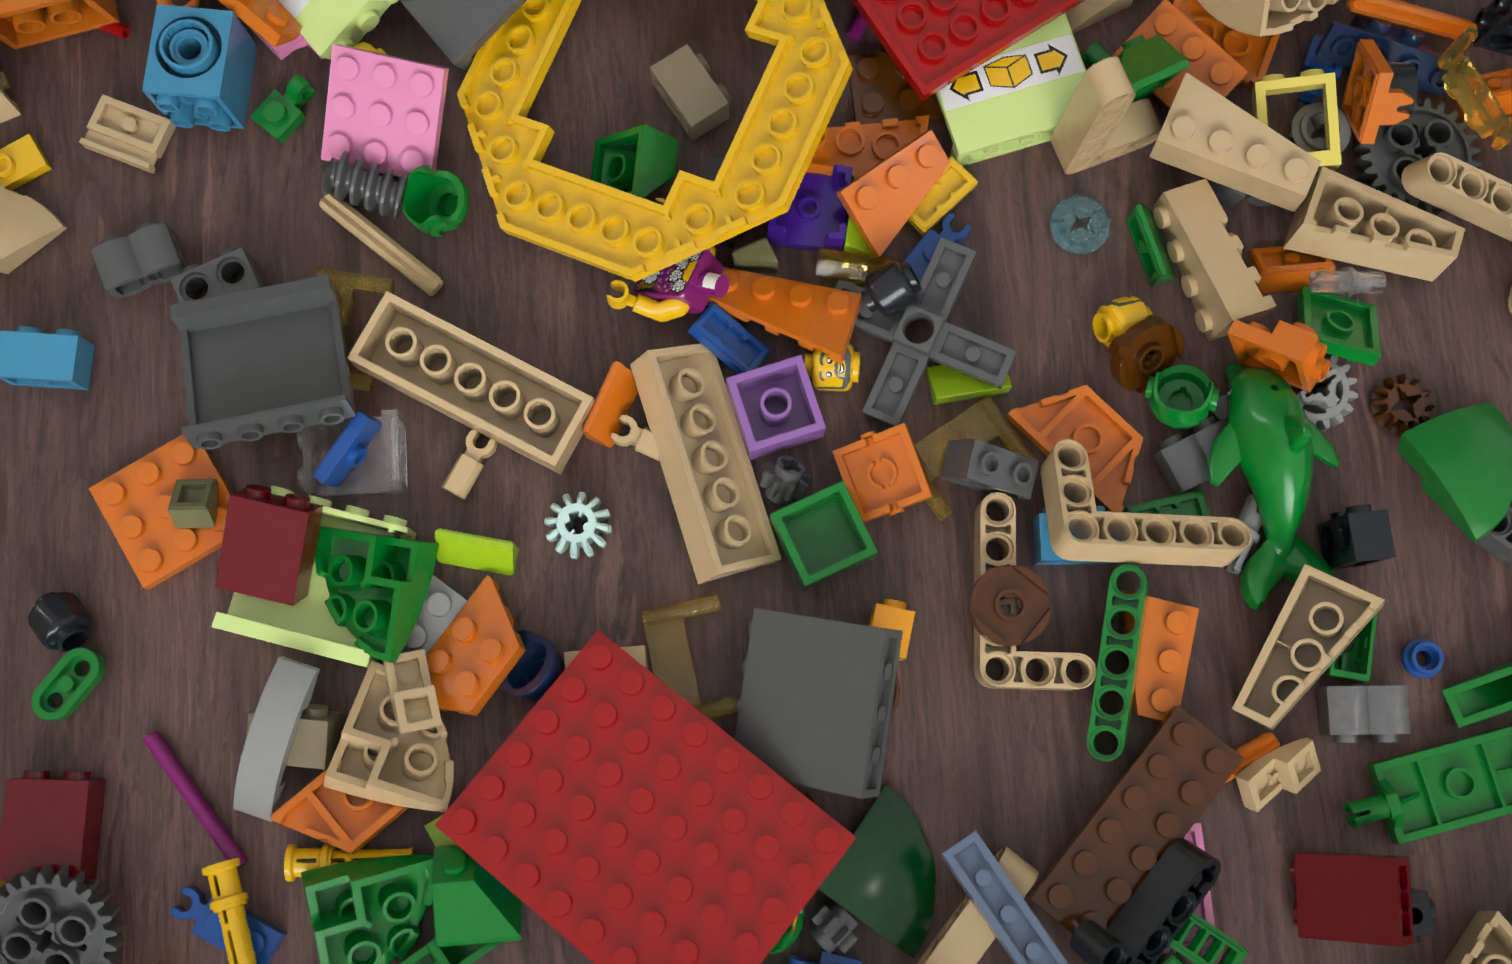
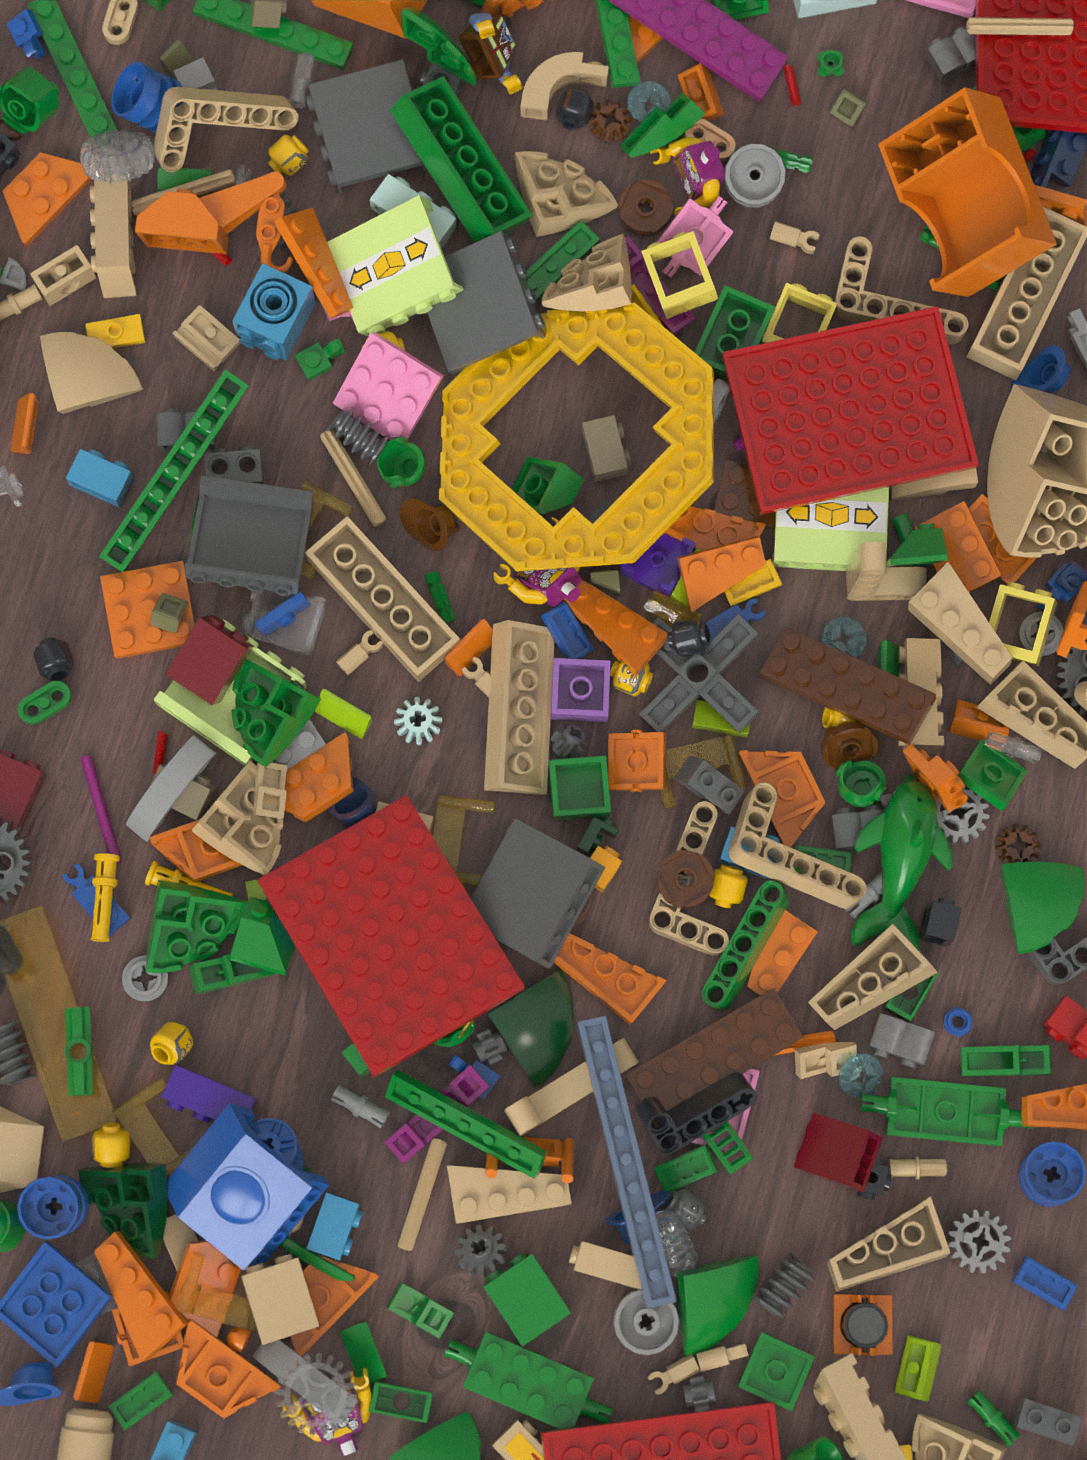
camera: 20 degrees right, 0 degrees up
none -> green brick [99,370,250,573]
none -> red piece [152,730,168,774]
none -> reddish brown piece [400,498,460,551]
none -> green axle [425,571,456,624]
none -> orange wing [554,933,667,1025]
none -> dark green bracket [577,816,619,855]
none -> yellow head [709,864,748,908]
none -> reddish brown plate [759,627,936,745]
none -> clear light blue gear [839,1054,884,1098]
none -> tan axle [888,1156,947,1179]

